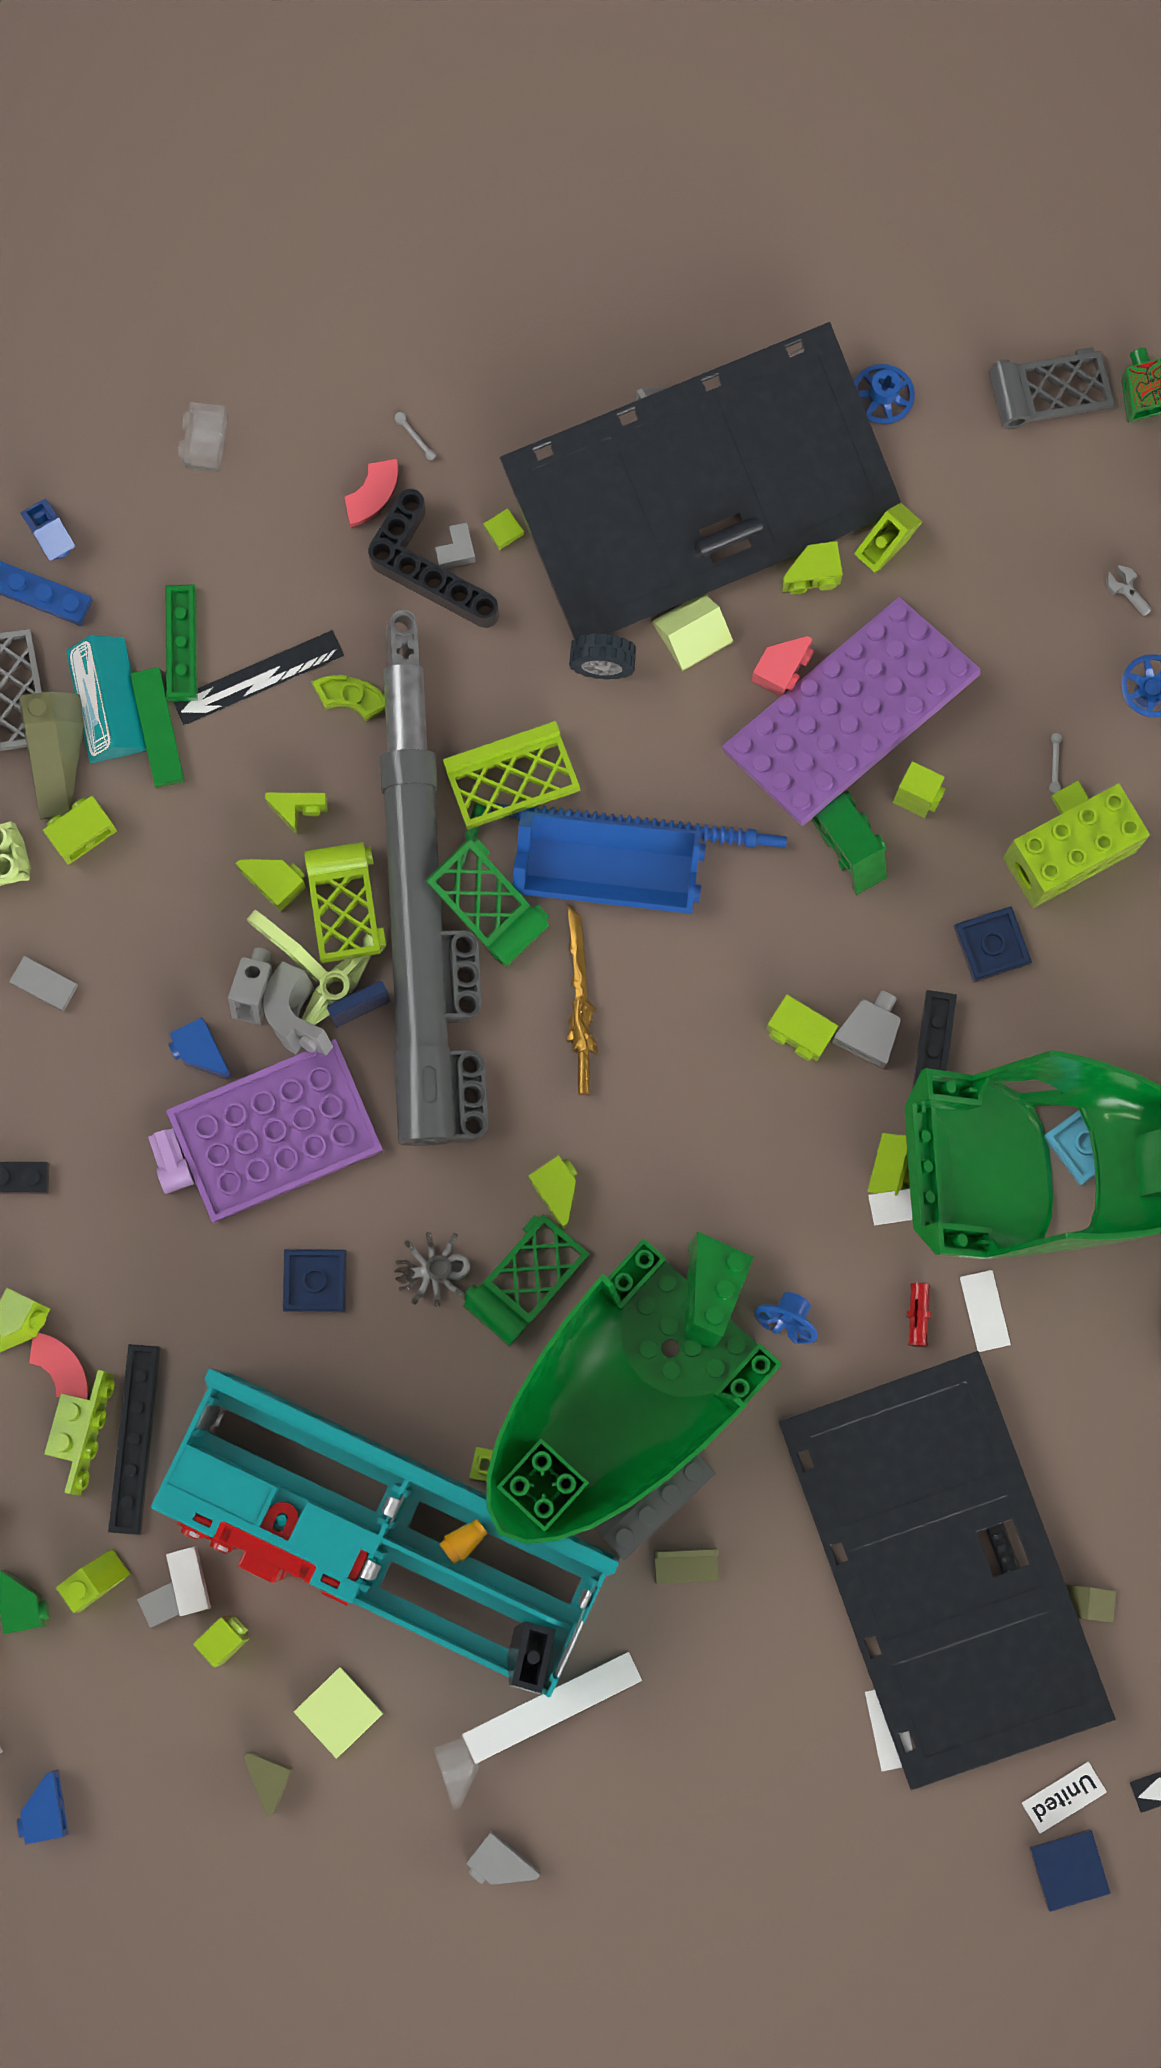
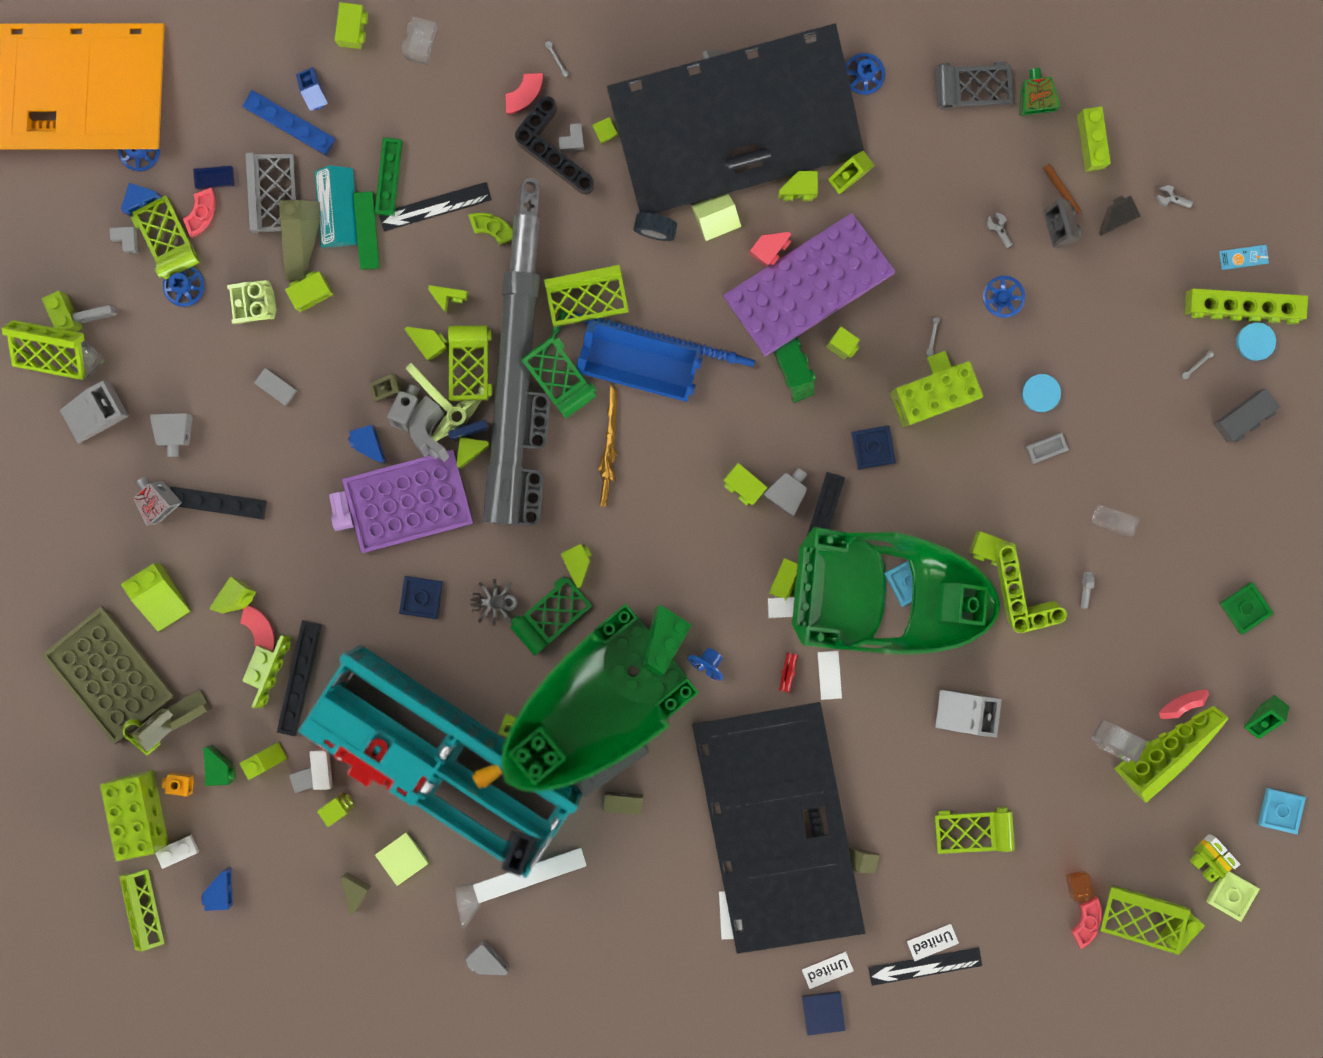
camera: 10 degrees right, 10 degrees up
none -> lime brick [335,2,368,49]
none -> olive slope [370,374,403,402]
none -> lime slope [456,438,491,468]

